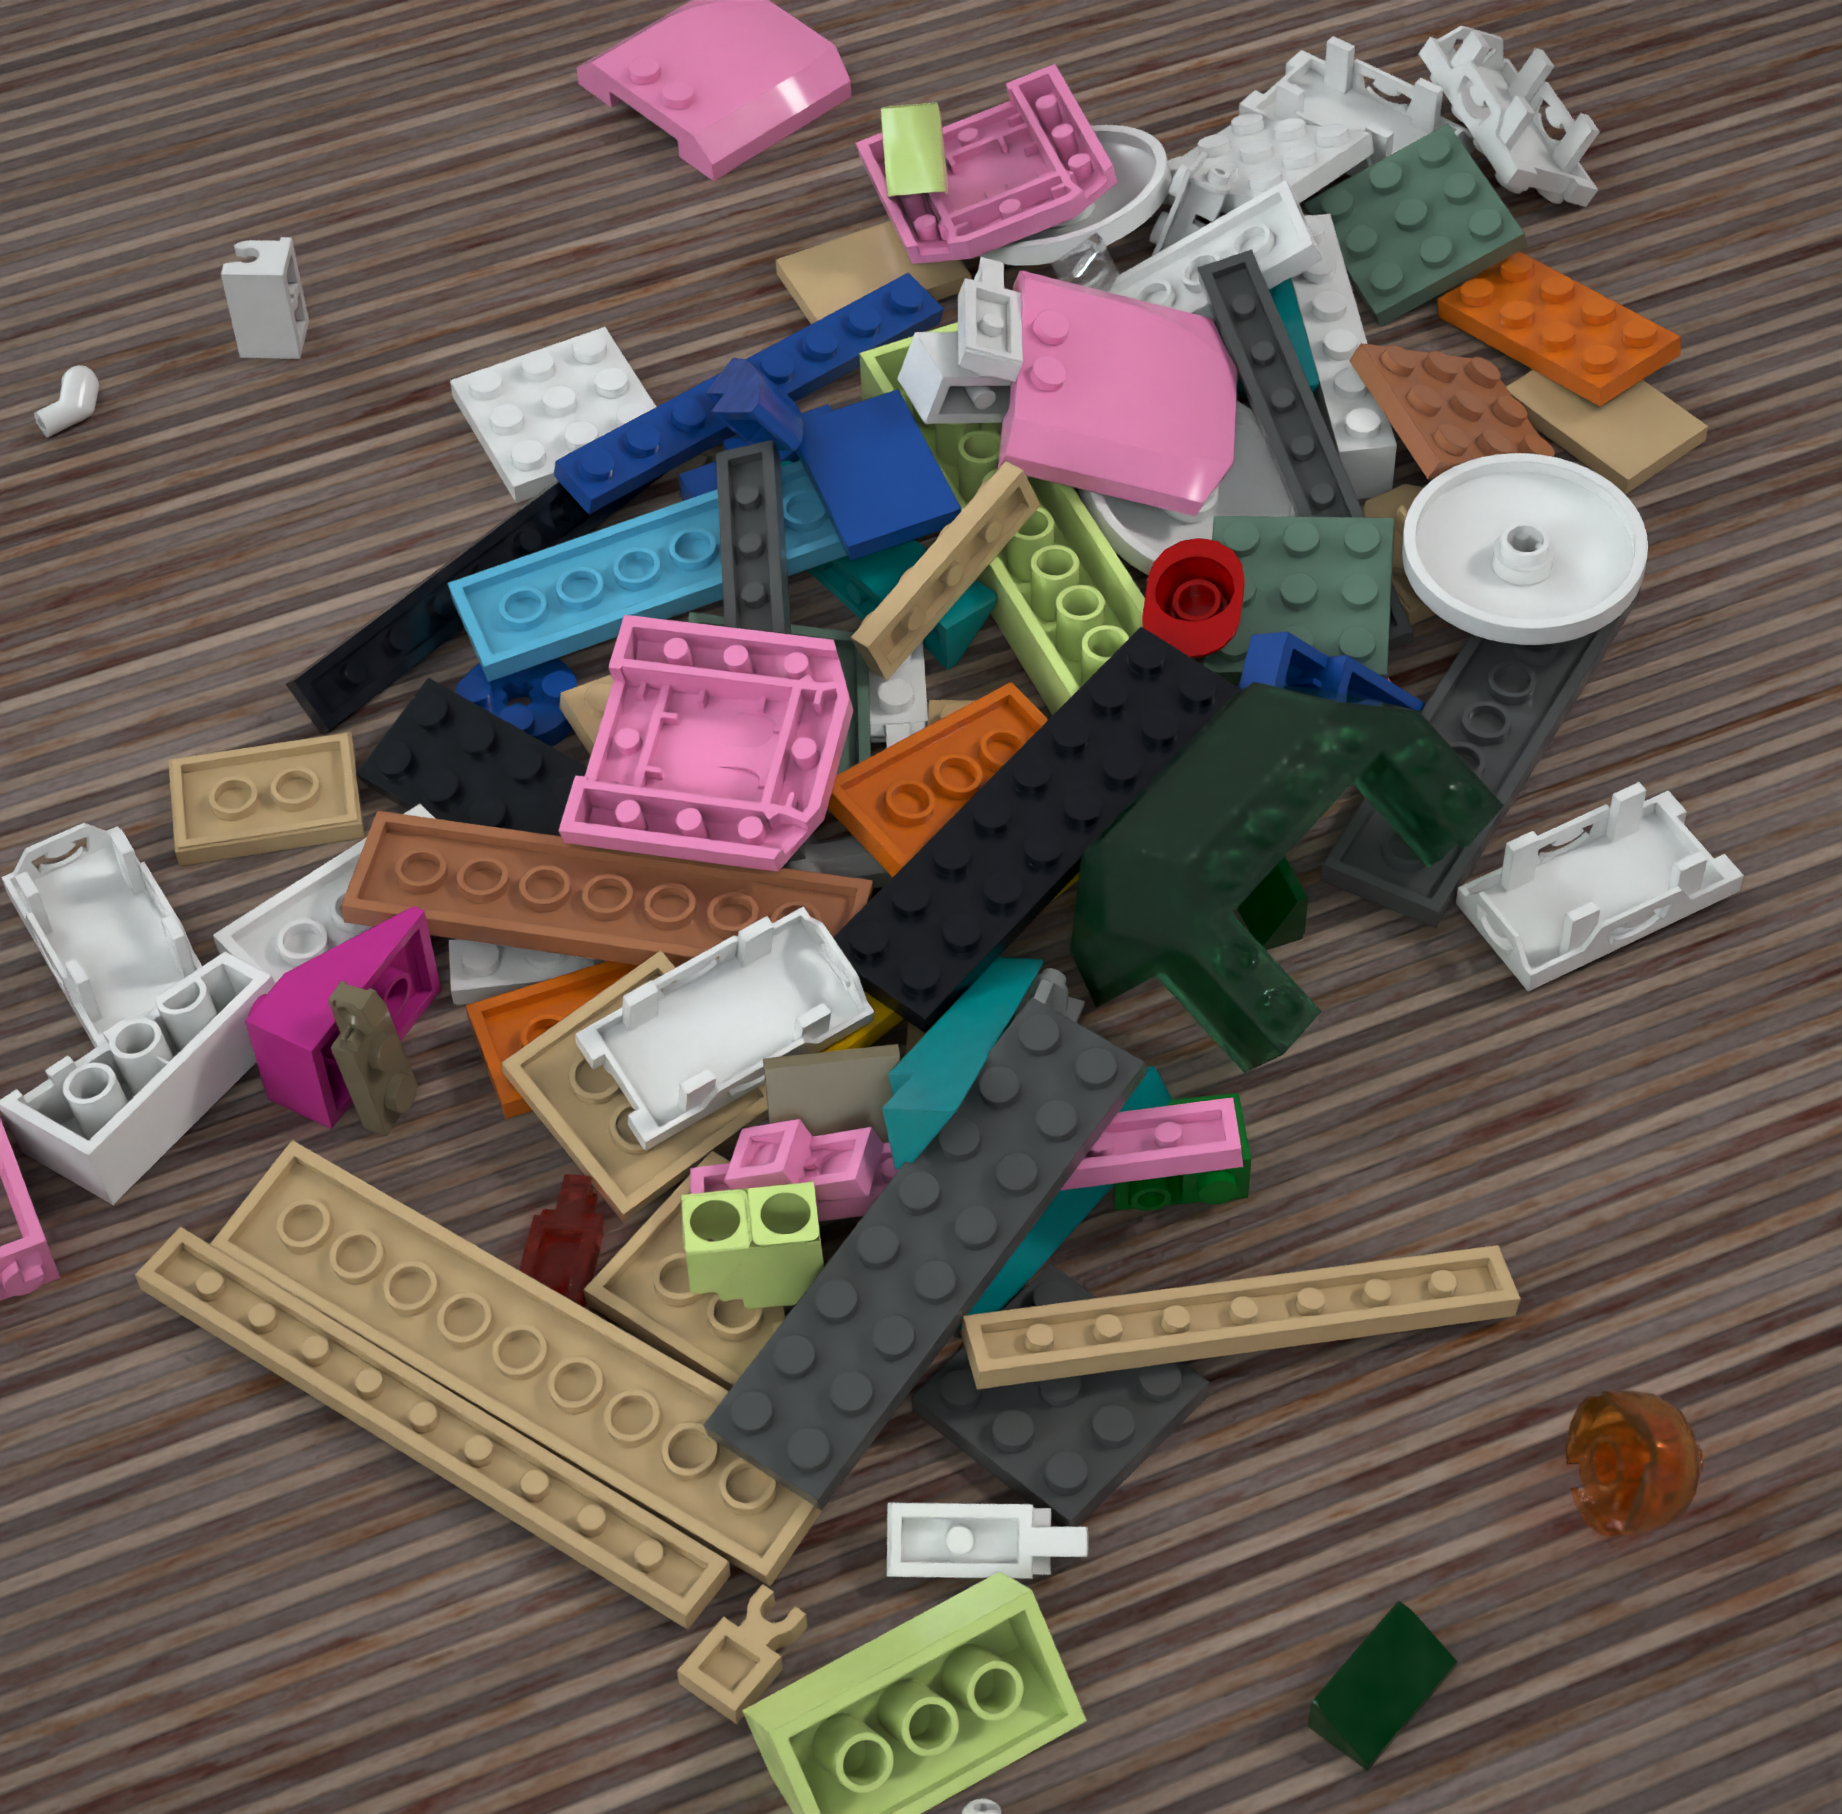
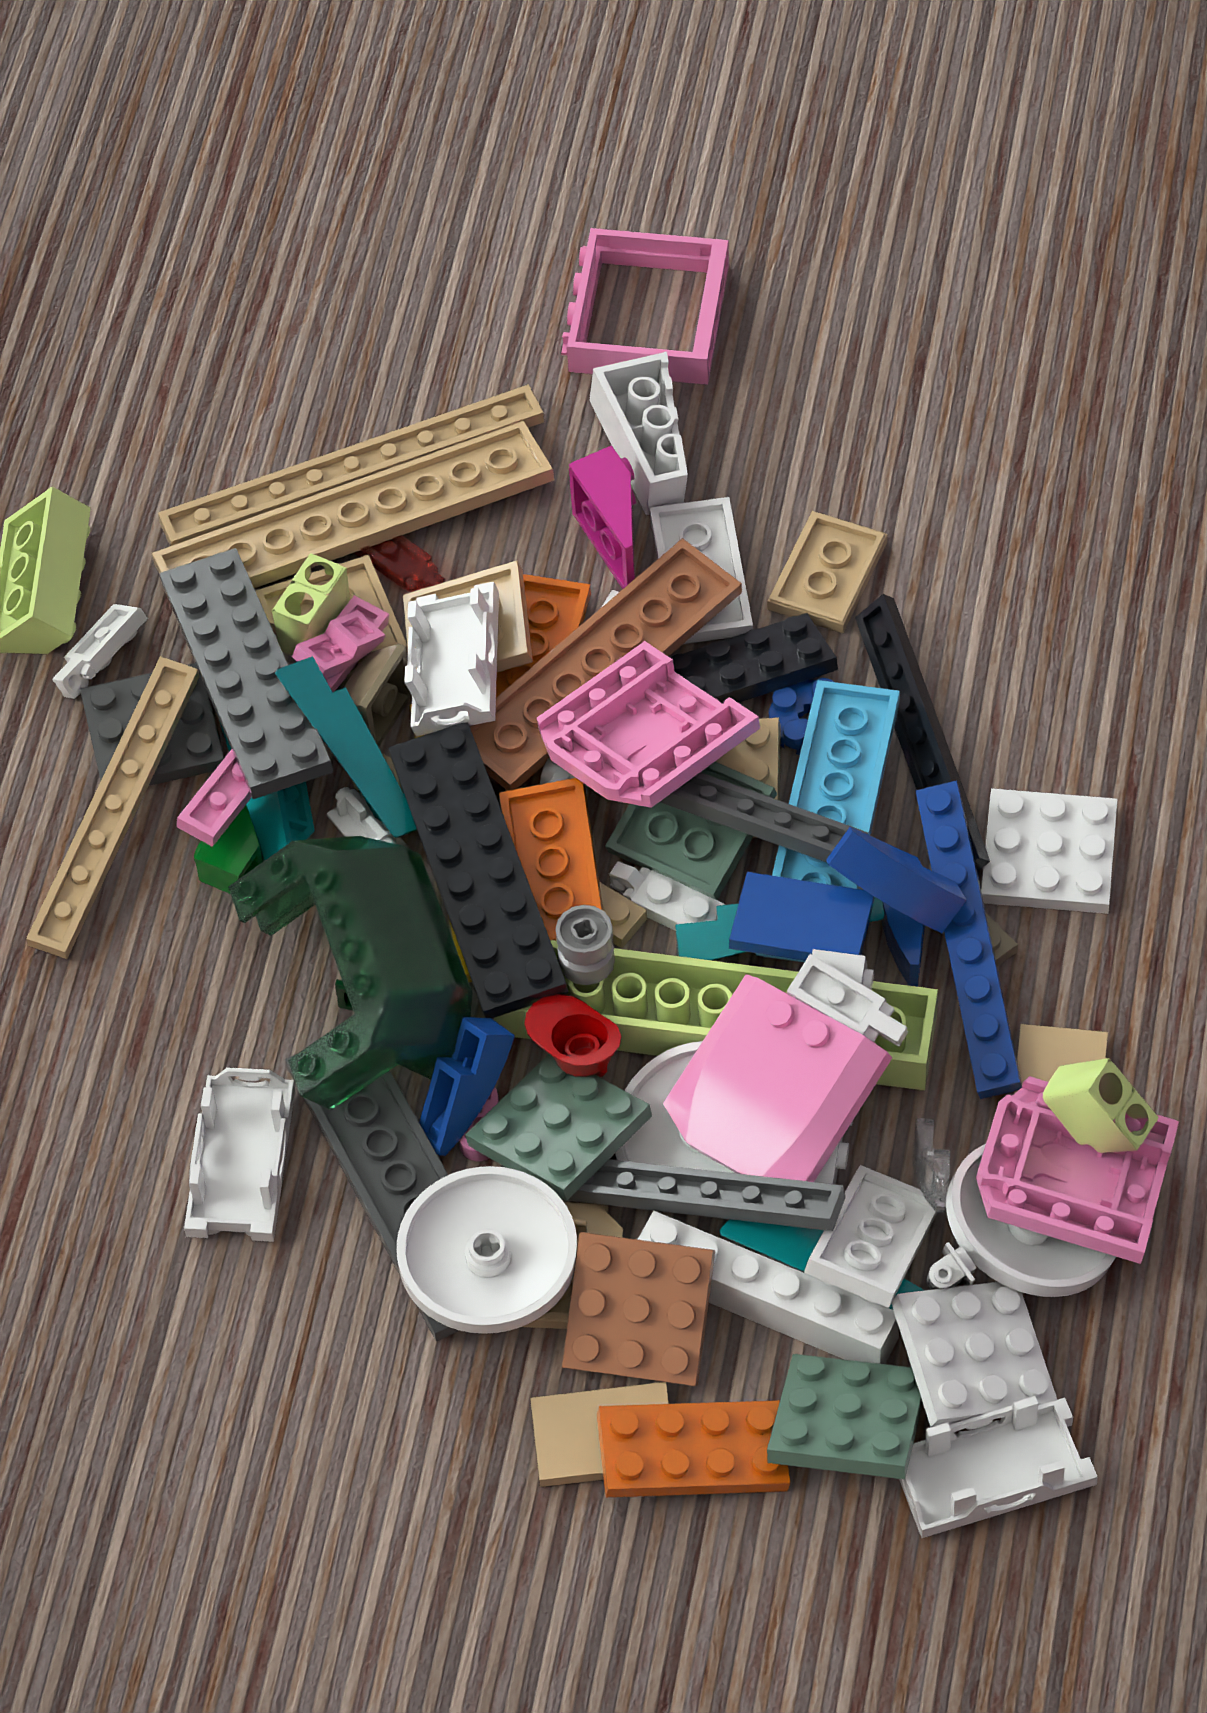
camera: 125 degrees right, 5 degrees up
white piece [1,823,202,1048] -> none
dark tan hinge [328,981,418,1136] -> none
tan plate [677,1584,808,1724] -> none
tan plate [851,461,1040,681] -> none
white piece [1419,25,1600,207] -> none
none -> light grey wheel [556,905,615,985]

